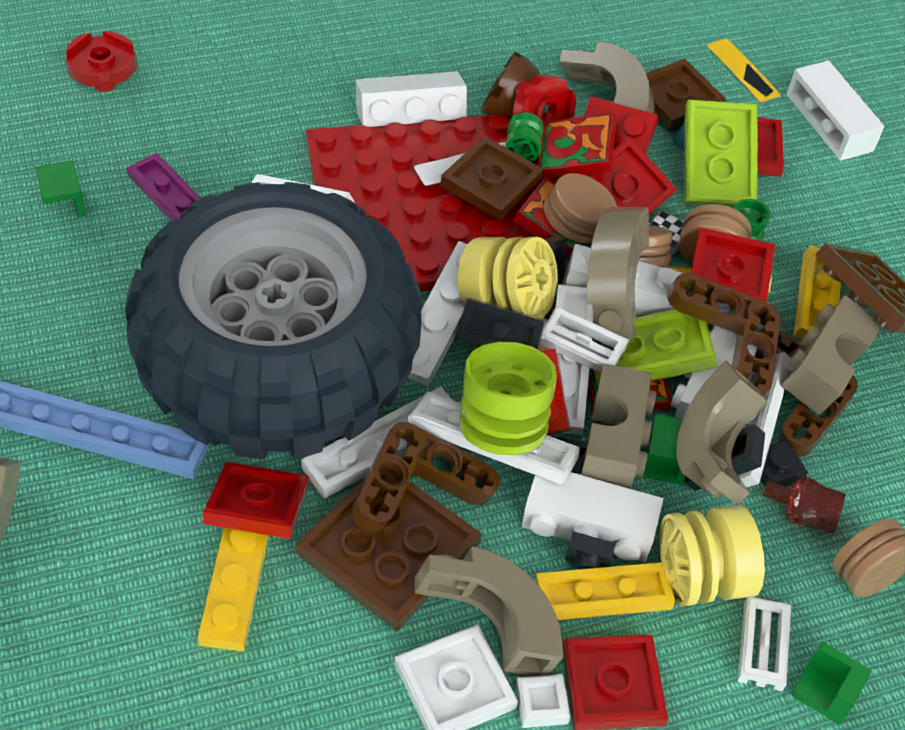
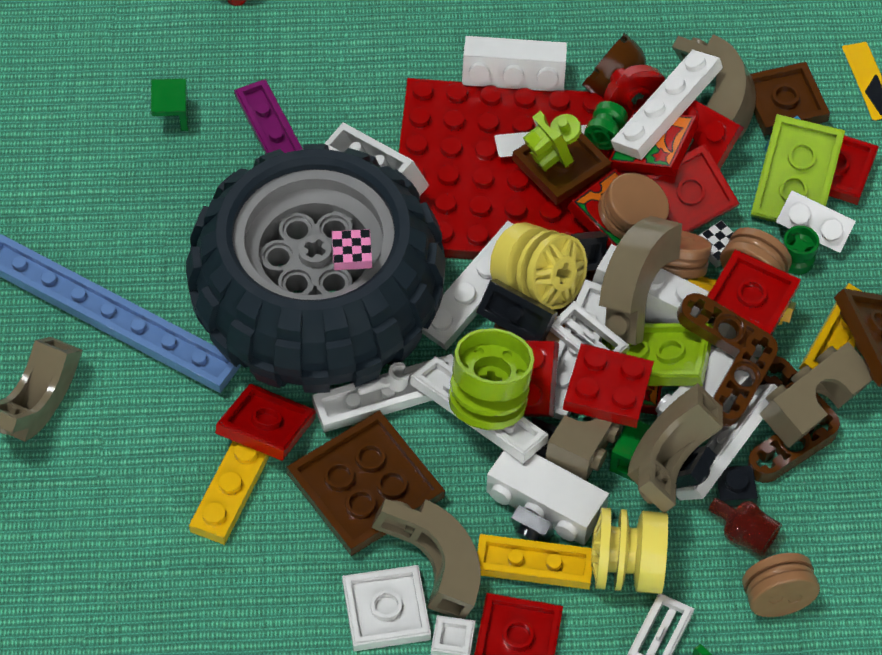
camera: 20 degrees right, 5 degrees up
reddish brown beam [351,422,500,532] -> none
none -> bright pink tile [332,229,372,270]
none -> white hand [357,362,410,396]
none -> lime hips [523,111,581,172]
none -> red plate [563,343,654,428]
none -> white plate [611,49,723,160]
none -> white plate [776,190,856,253]

